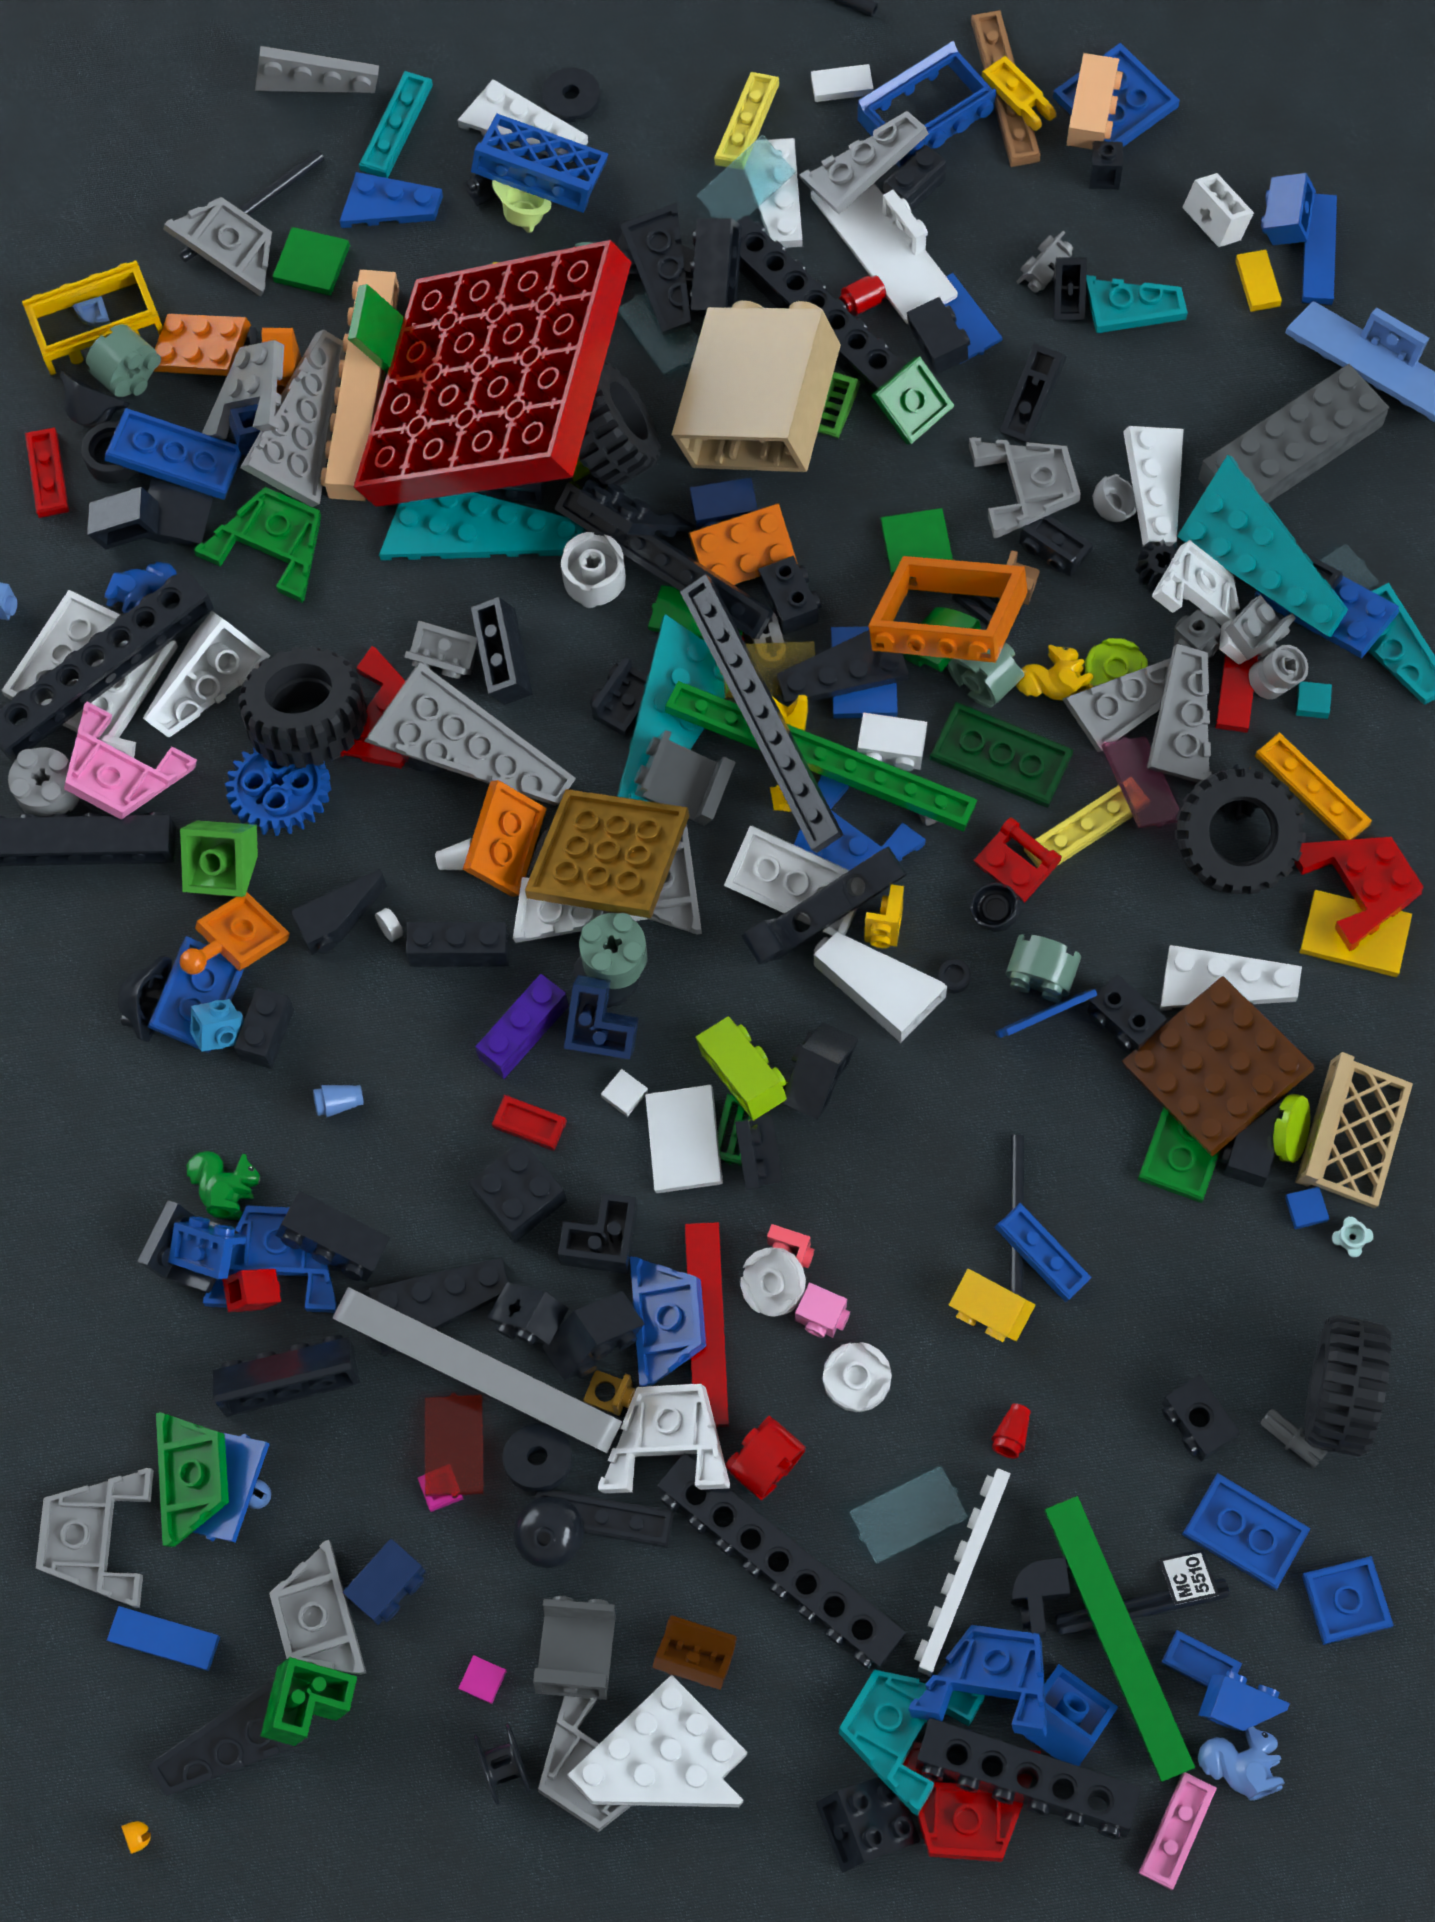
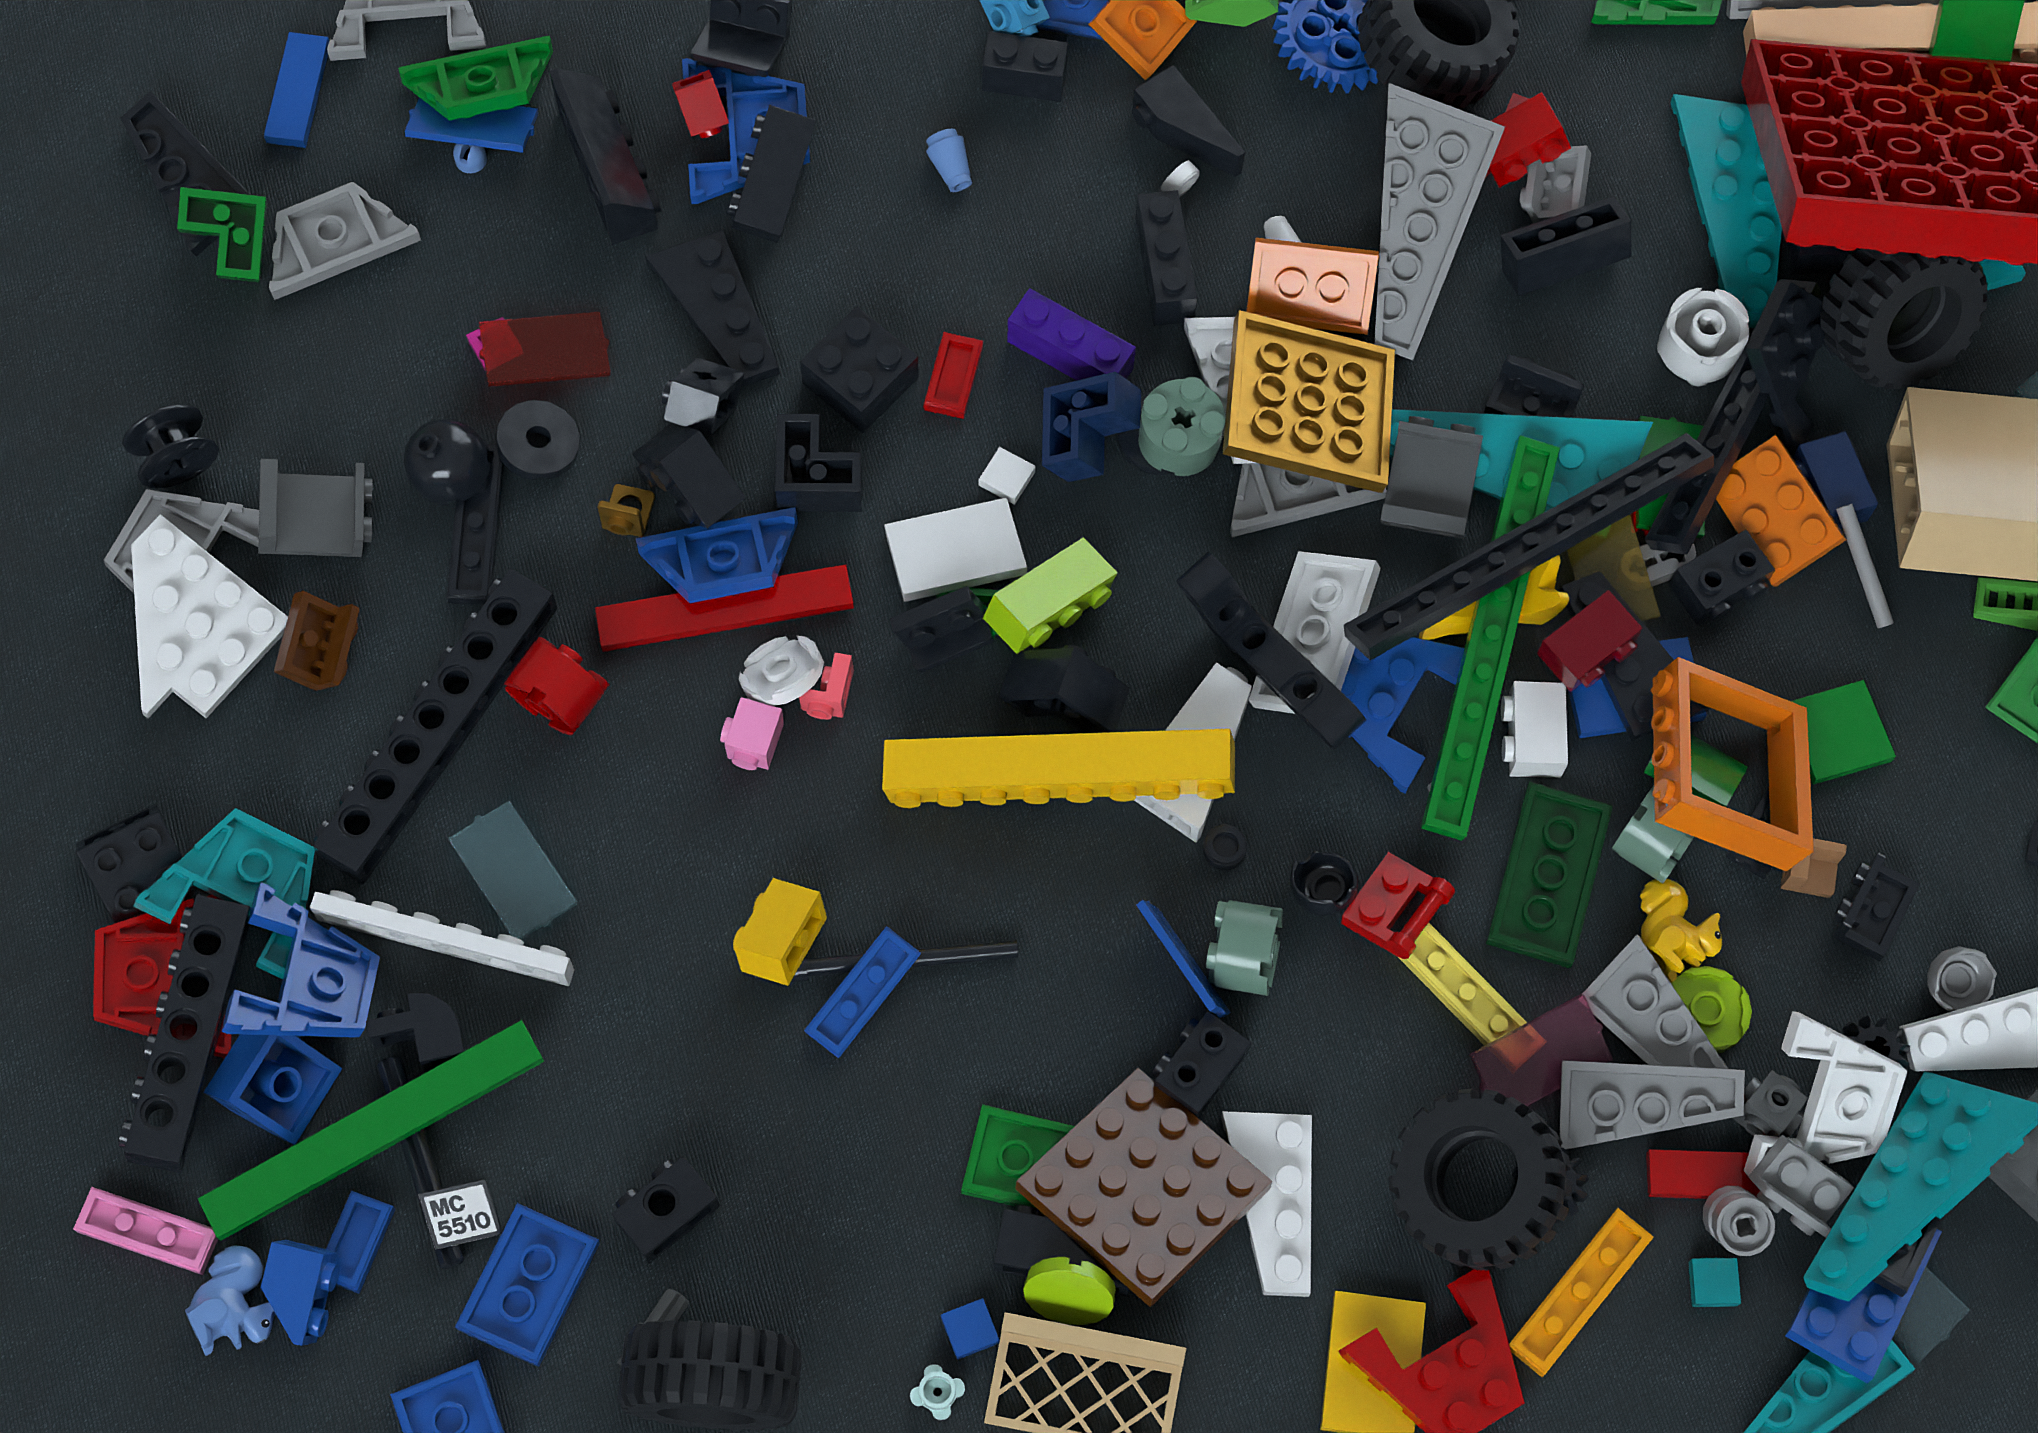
camera: 75 degrees right, 0 degrees up
light orange hinge [121,1821,151,1854] -> none
blue bracket [168,1217,247,1279] -> none
green animal [186,1151,260,1220] -> none
light grey beam [333,1287,622,1453] -> none
dark blue brick [343,1539,426,1625] -> none
dark pink tile [458,1655,507,1704] -> none
white wing [598,1384,730,1493] -> none
white tile [823,1342,892,1412] -> none
yellow bracket [864,884,904,948] -> none
light grey wing [969,437,1081,538] -> none
red cone [991,1404,1031,1459] -> none
none -> yellow brick [882,729,1235,808]
none -> red brick [1489,92,1571,188]
none -> dark red brick [1537,590,1643,692]
none -> light grey bar [1836,504,1894,628]

